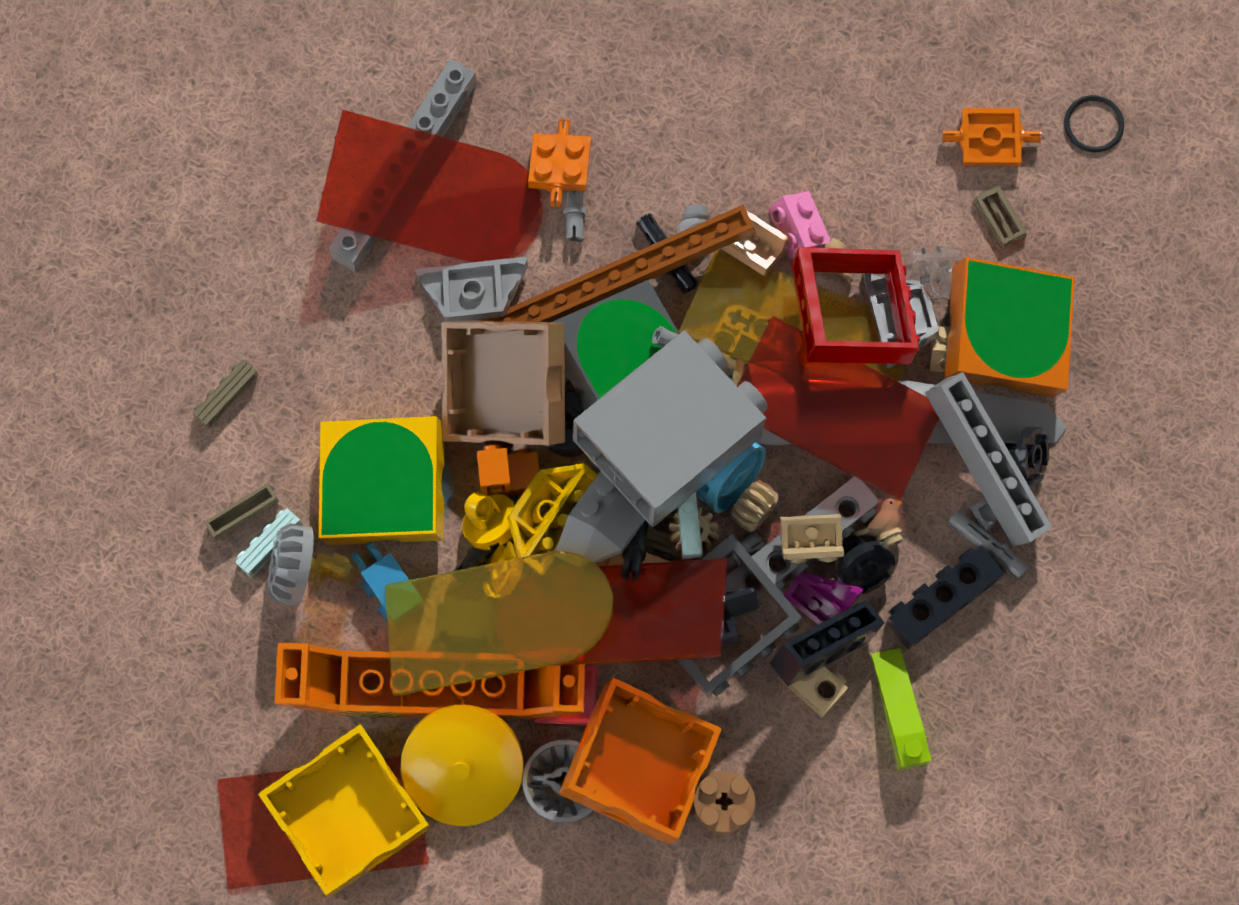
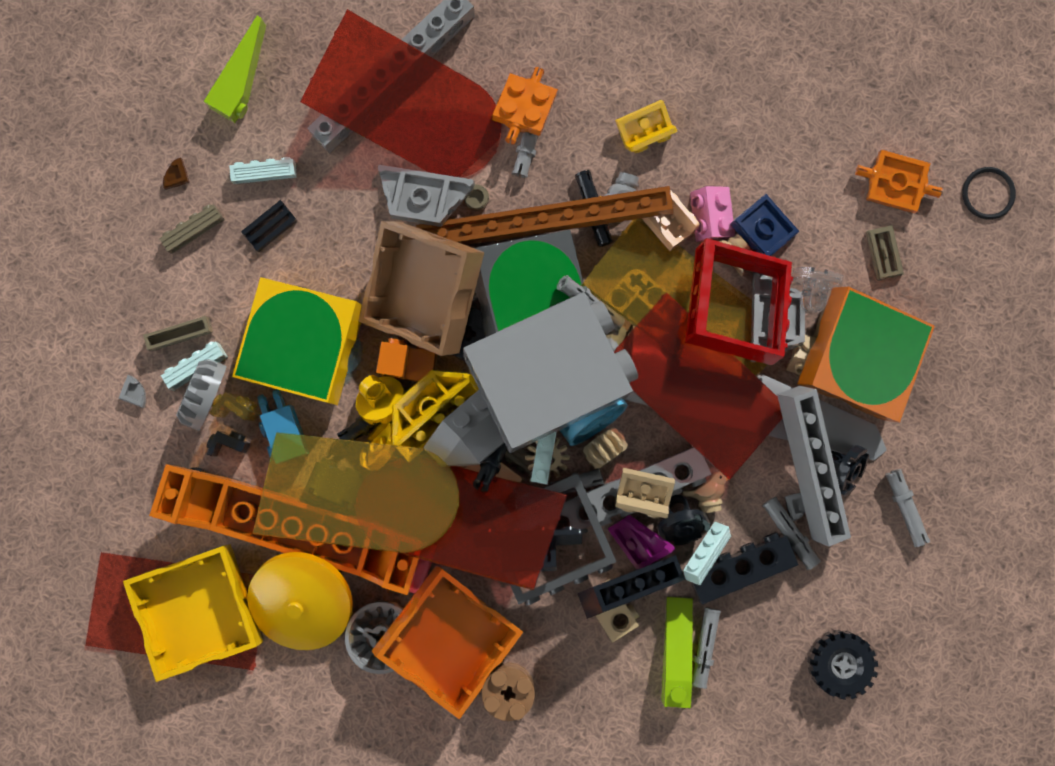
camera: 15 degrees right, 10 degrees up
none -> light grey tile [118,375,146,408]
none -> reddish brown tile [163,157,190,190]
none -> lime slope [204,15,266,123]
none -> black bracket [206,430,251,457]
none -> light aqua piece [229,157,297,184]
none -> black tile [241,200,298,252]
none -> dark tan tile [464,185,489,211]
none -> yellow bracket [615,100,677,153]
none -> light aqua piece [683,522,731,585]
none -> light grey pin [692,607,721,689]
none -> dark blue plate [730,194,800,256]
none -> black wheel [807,630,878,700]
none -> light grey pin [885,469,930,547]

